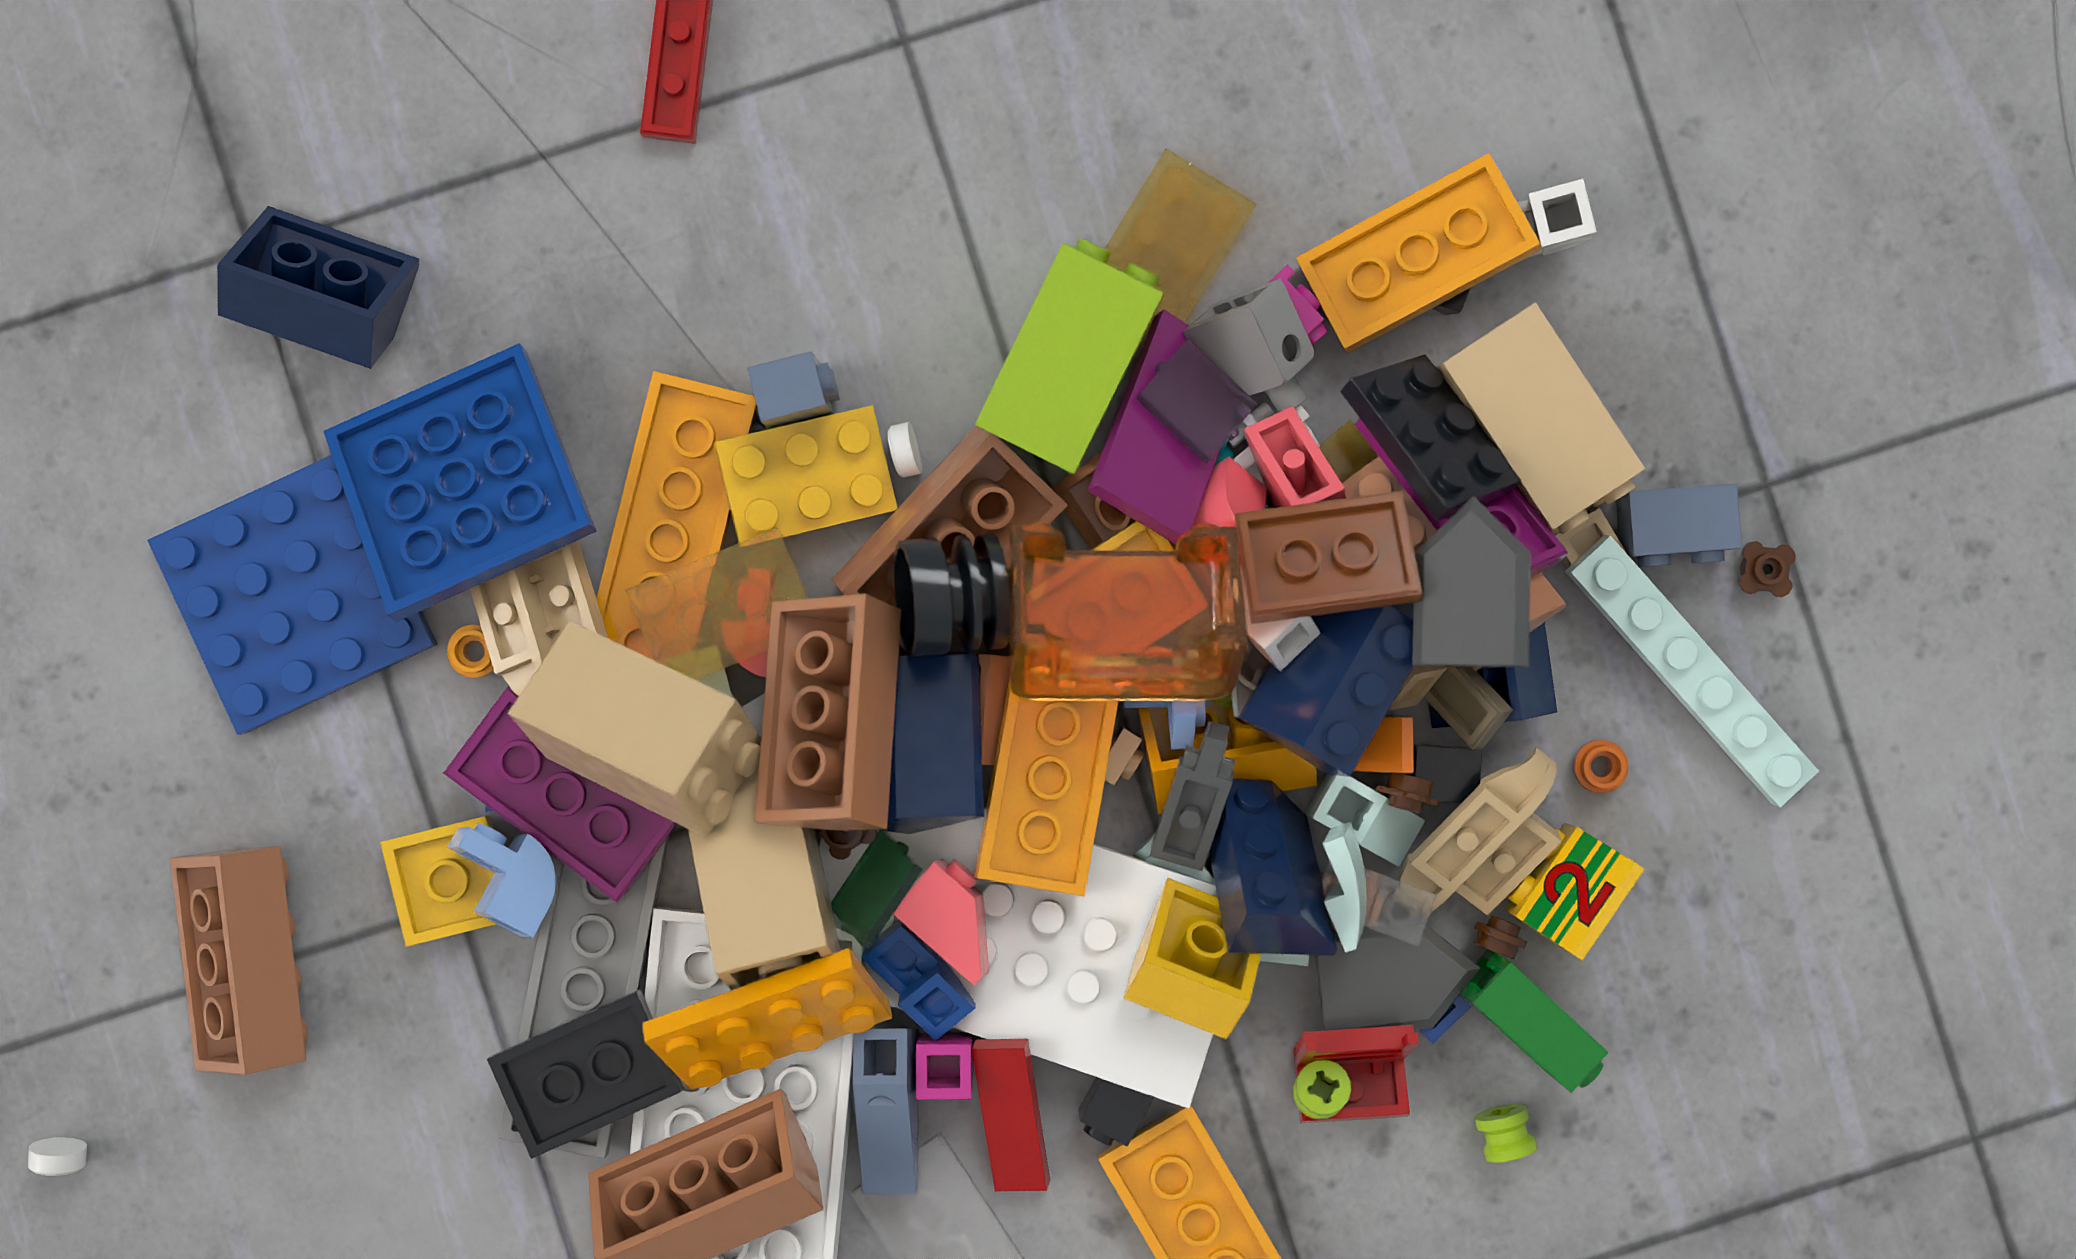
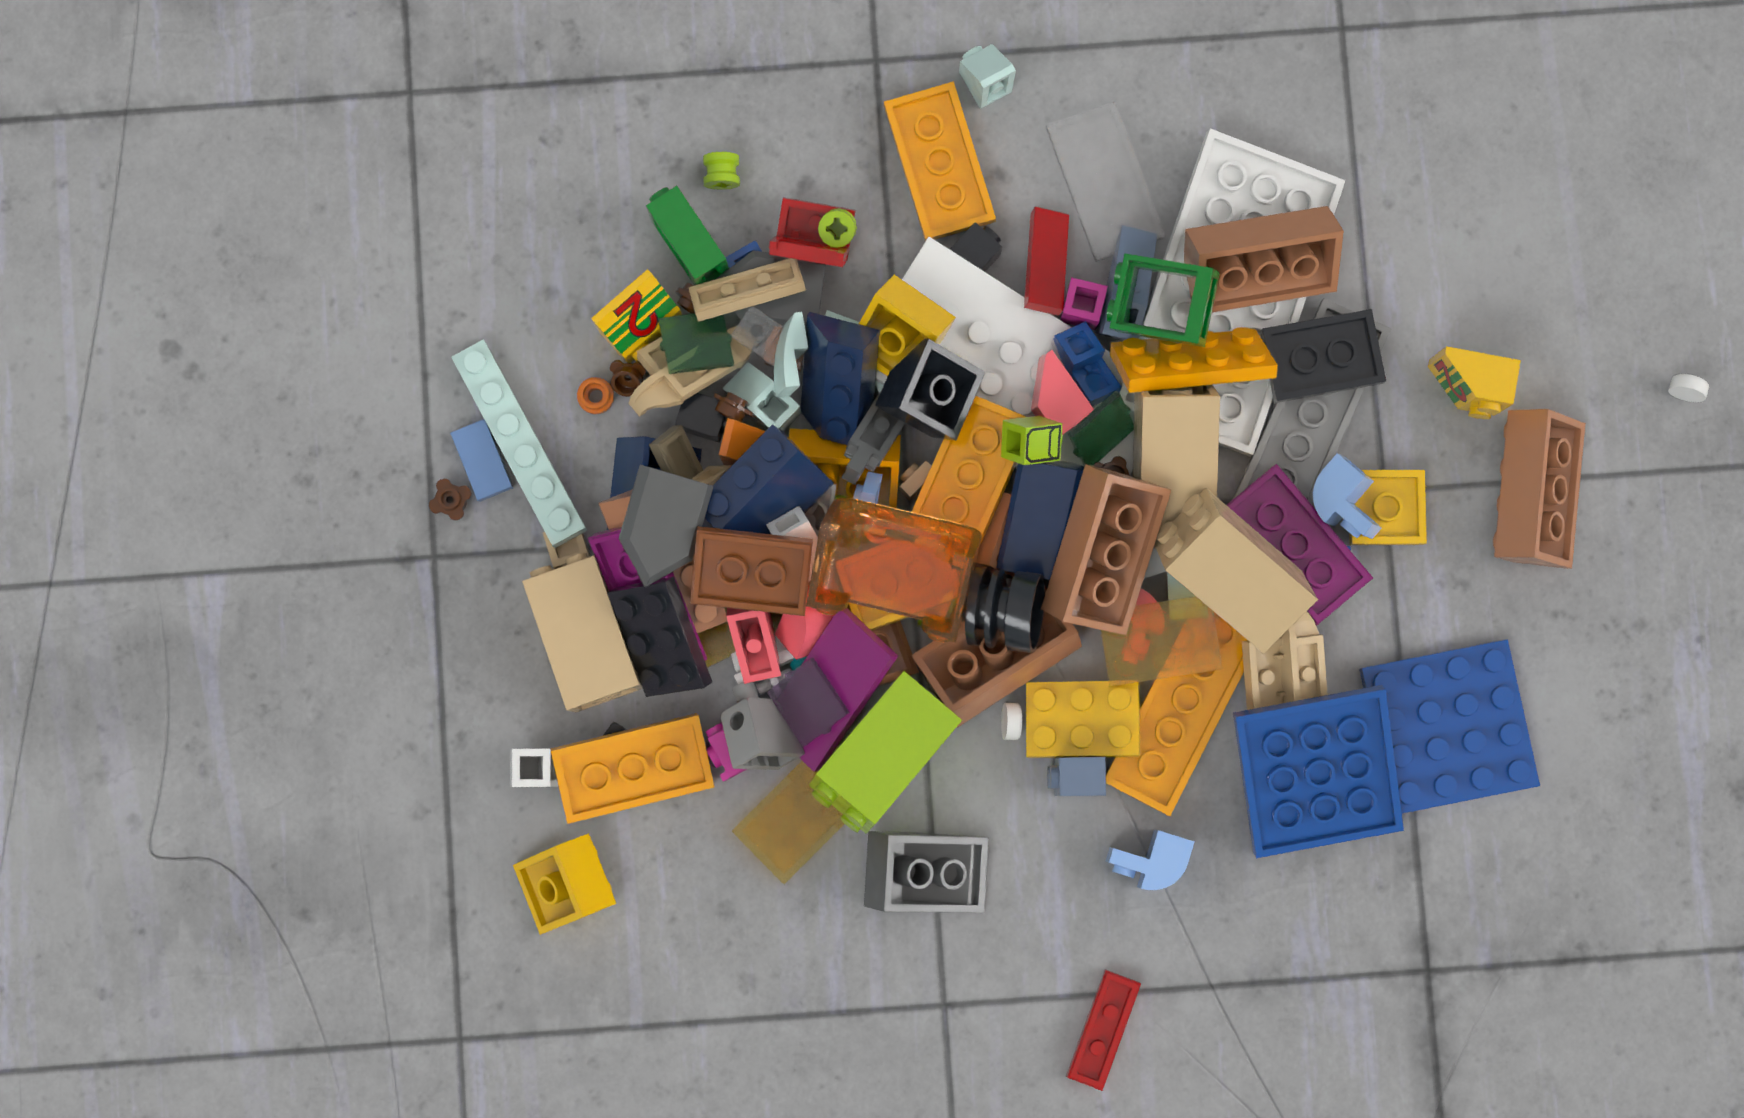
camera: 165 degrees left, 5 degrees down
dark blue slope [217,206,419,369] -> none
light orange plate [447,624,494,678] -> none
sand blue brick [1616,483,1742,567] -> none
none -> medium blue tile [450,419,513,502]
none -> yellow slope [513,833,617,935]
none -> reddish brown plate [610,360,646,397]
none -> clear green piece [658,314,734,374]
none -> tan tile [688,258,806,322]
none -> dark grey slope [864,831,989,913]
none -> black slope [875,338,985,441]
none -> lime brick [1001,416,1063,465]
none -> light blue brick [1106,830,1195,890]
none -> green window [1107,253,1220,347]
none -> yellow slope [1428,346,1521,419]

